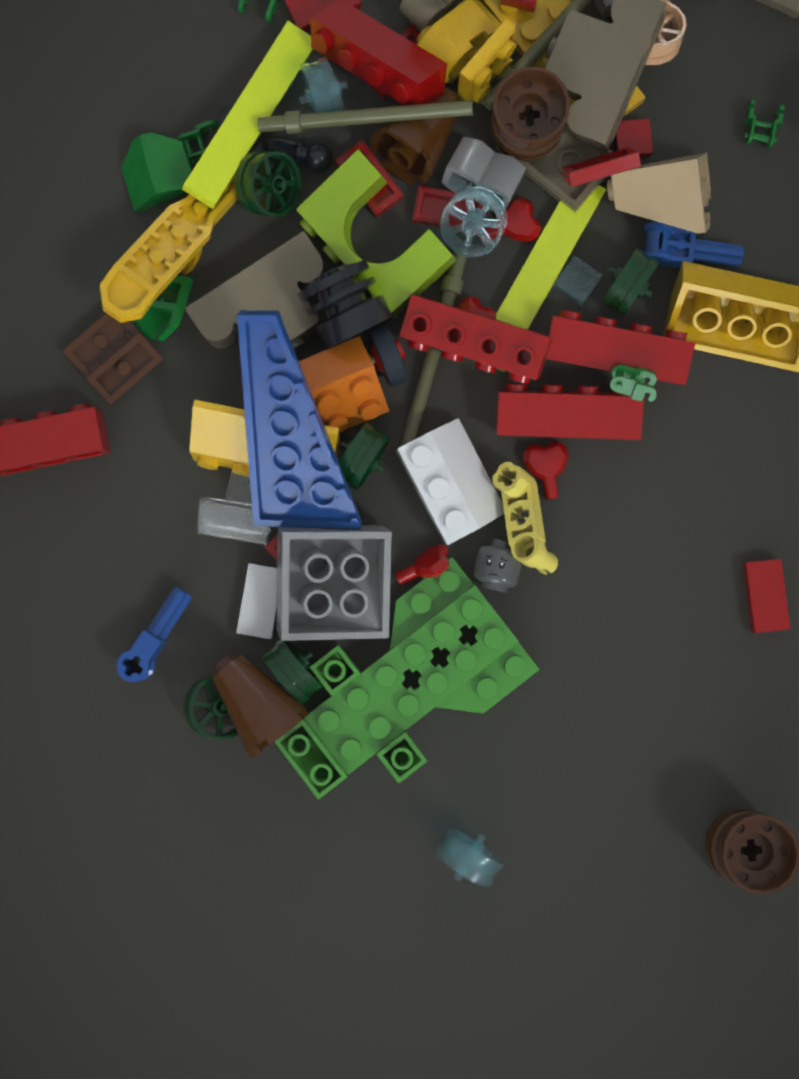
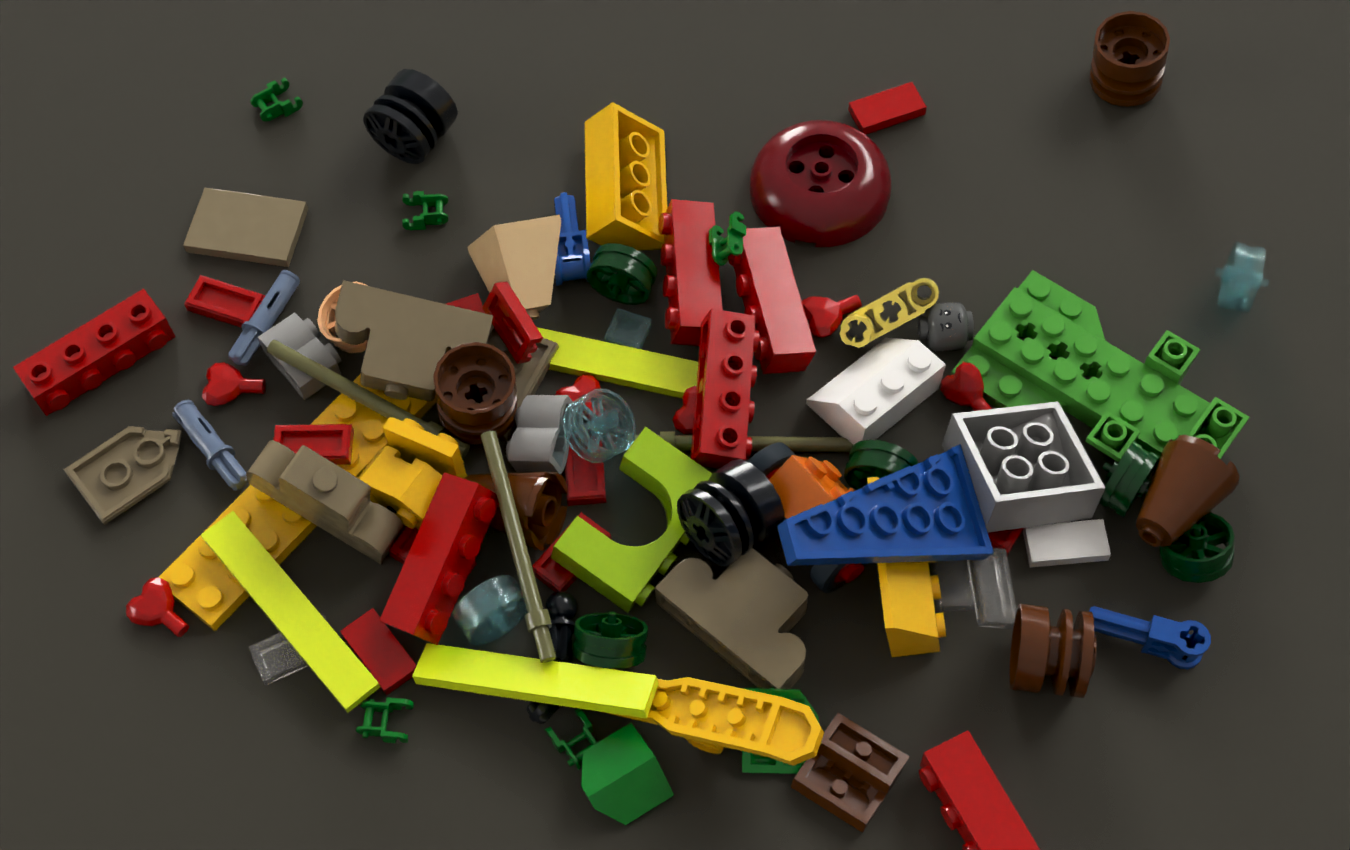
camera: 105 degrees left, 25 degrees down
none -> dark red brick [750,120,891,247]
none -> reddish brown wheel [1009,604,1097,698]

